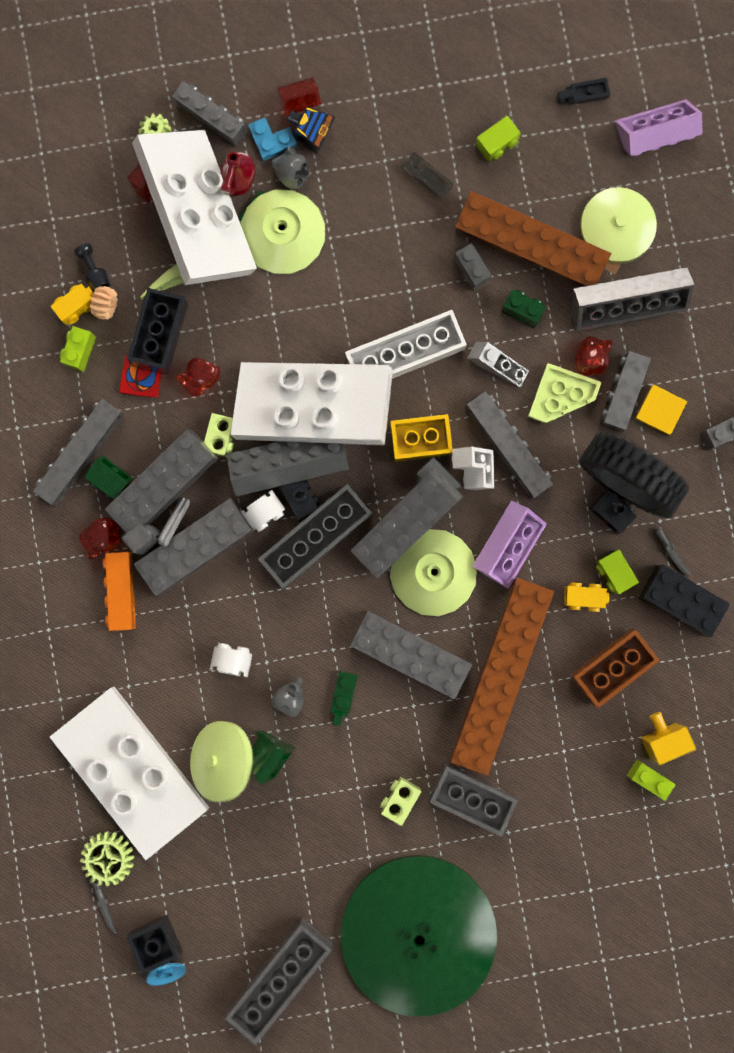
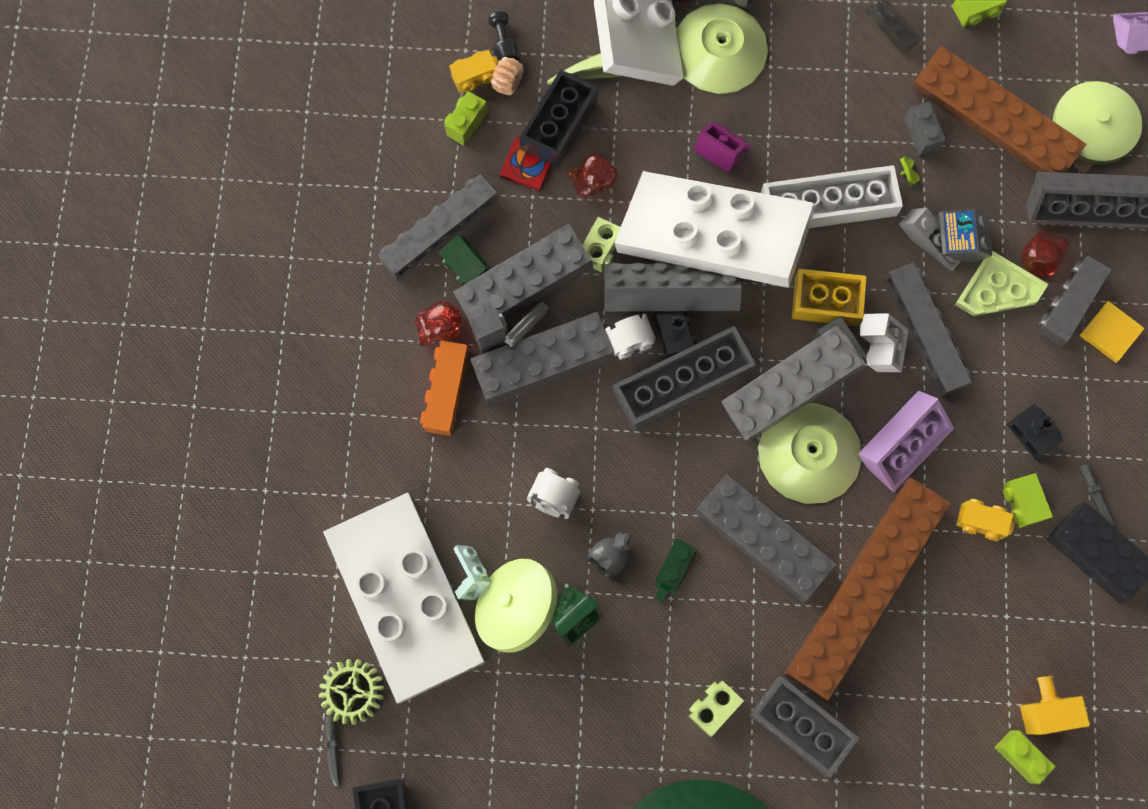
camera: 15 degrees right, 10 degrees down
dark green brick [501,289,546,328] -> none
dark orange brick [570,629,660,708] -> none
black tyre [579,432,689,519] -> none
none -> light aqua bracket [454,545,491,600]
none -> magenta brick [694,121,751,173]
none -> lime piece [900,156,920,187]
none -> slope [939,209,992,263]

